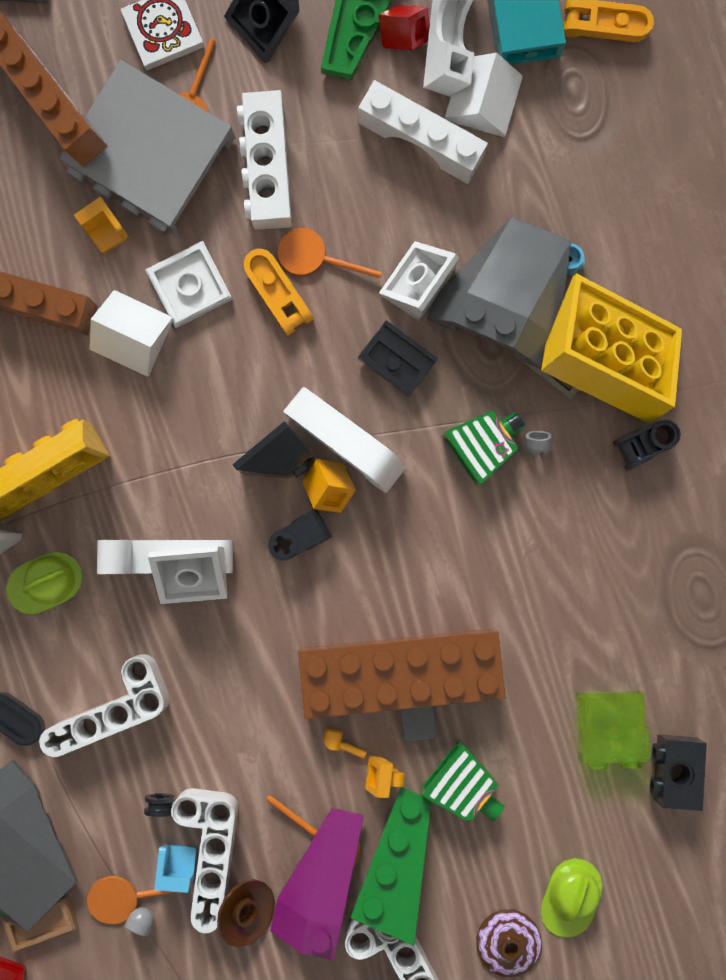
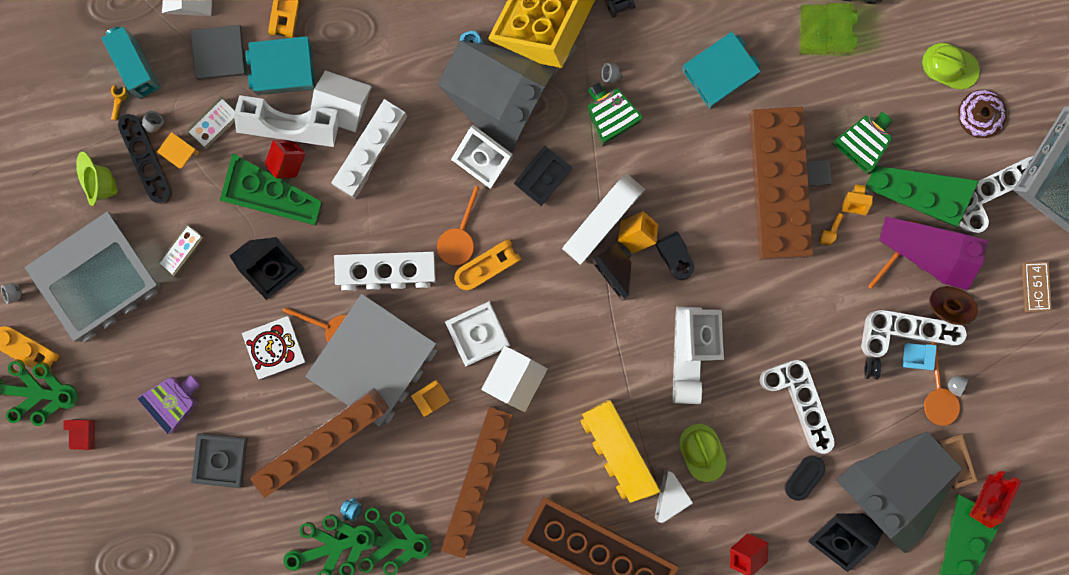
camera: 80 degrees left, 0 degrees up
none -> teal brick [682,32,761,109]

